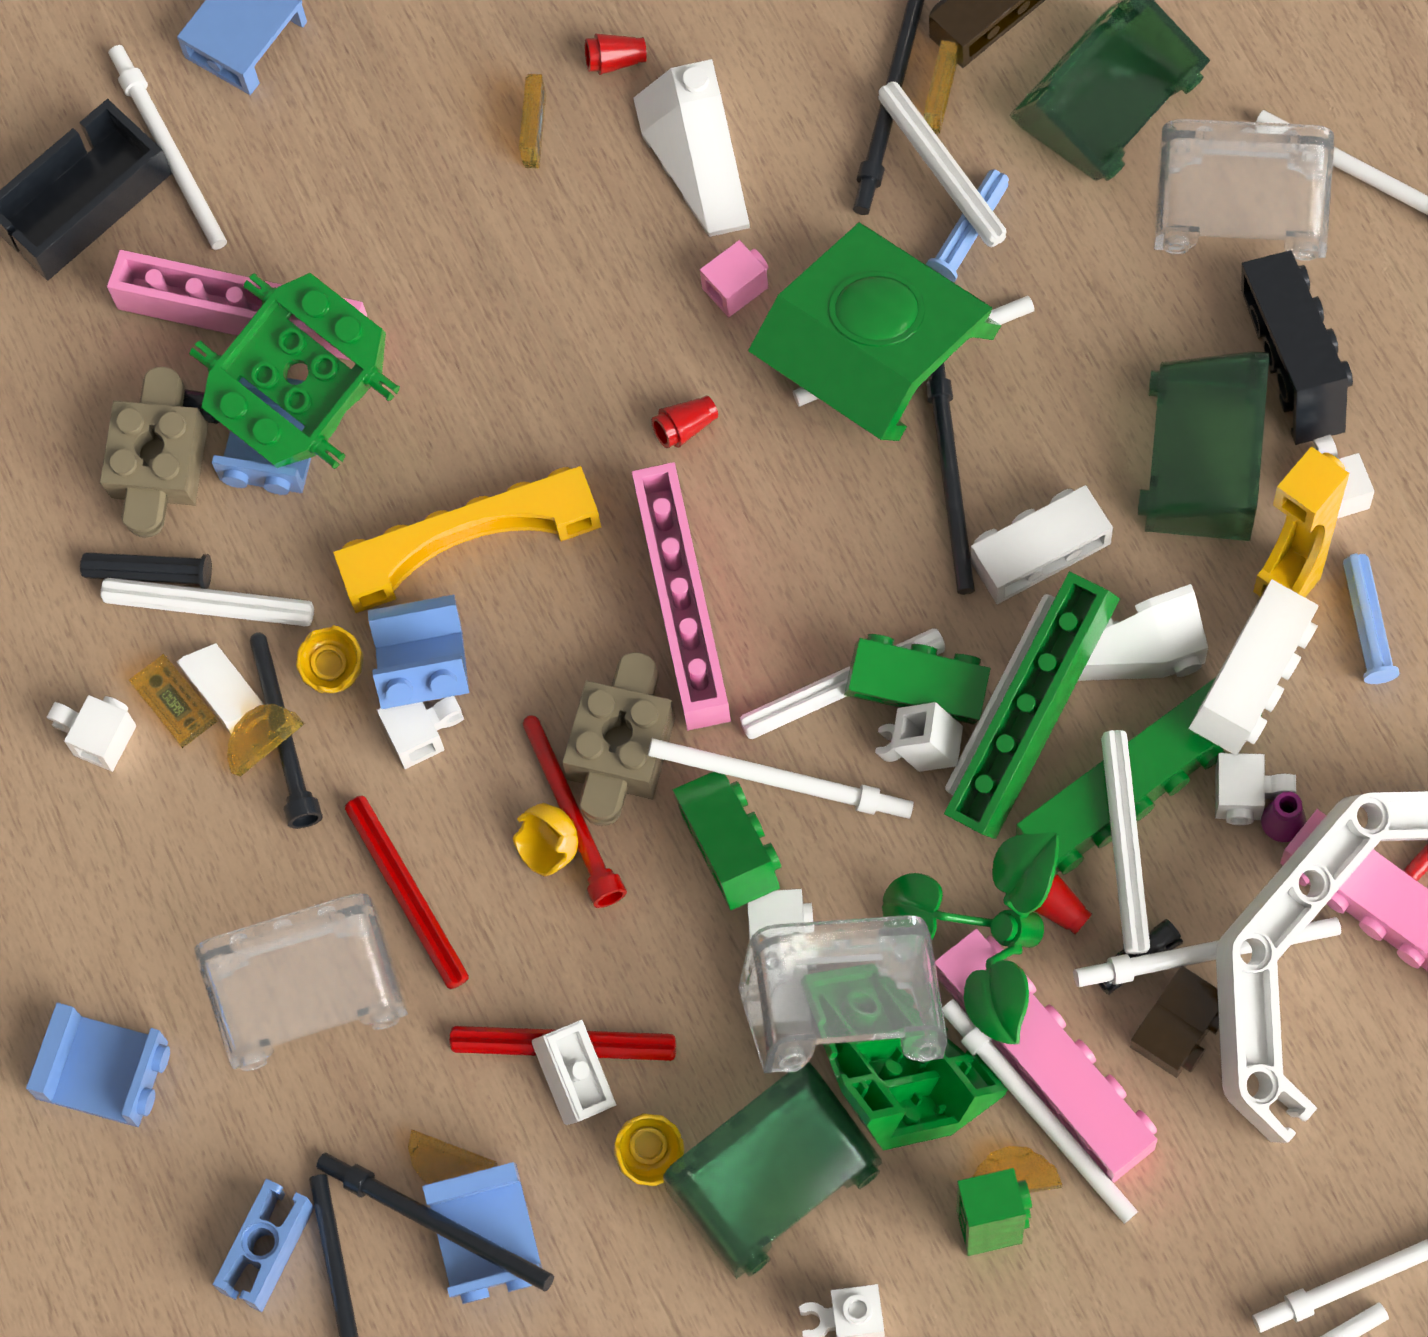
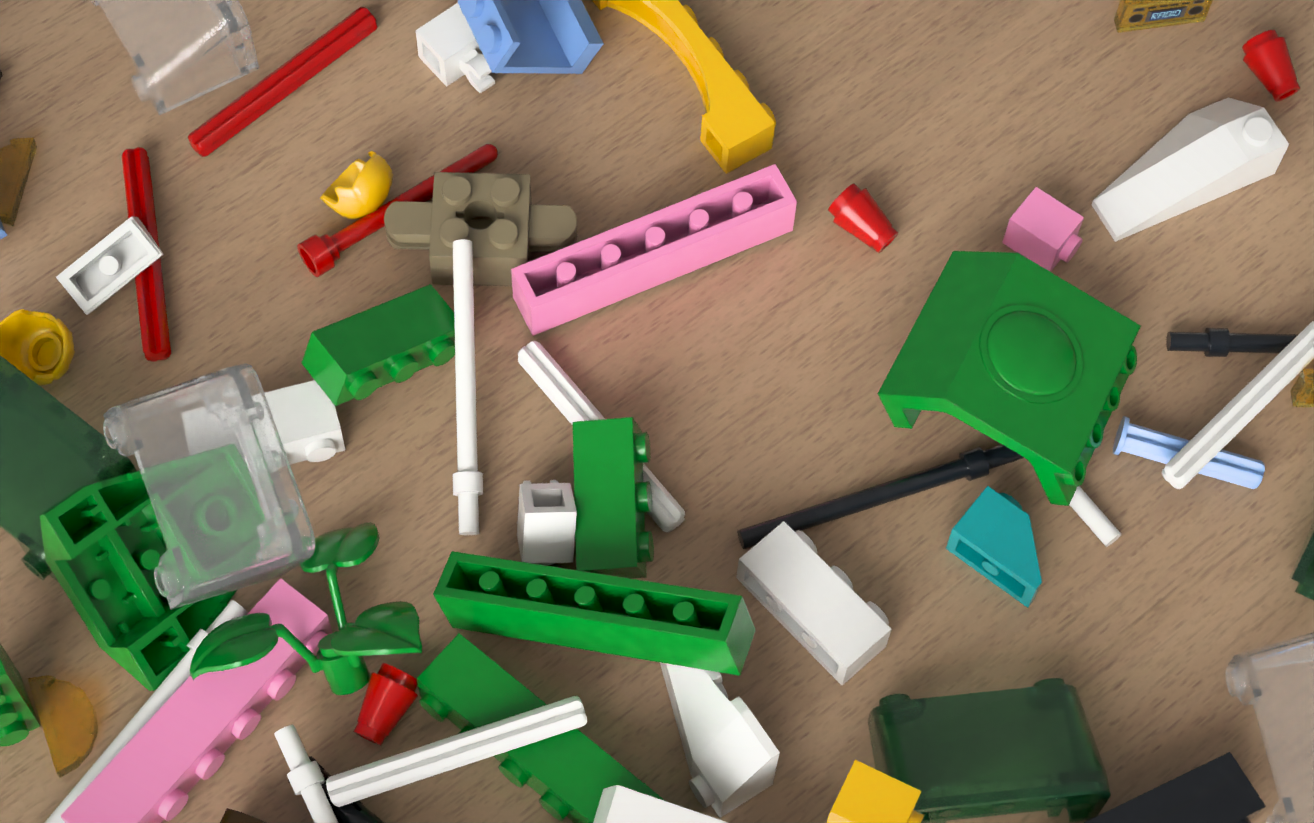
camera: 65 degrees right, 5 degrees down
none -> teal slope [945,486,1042,608]

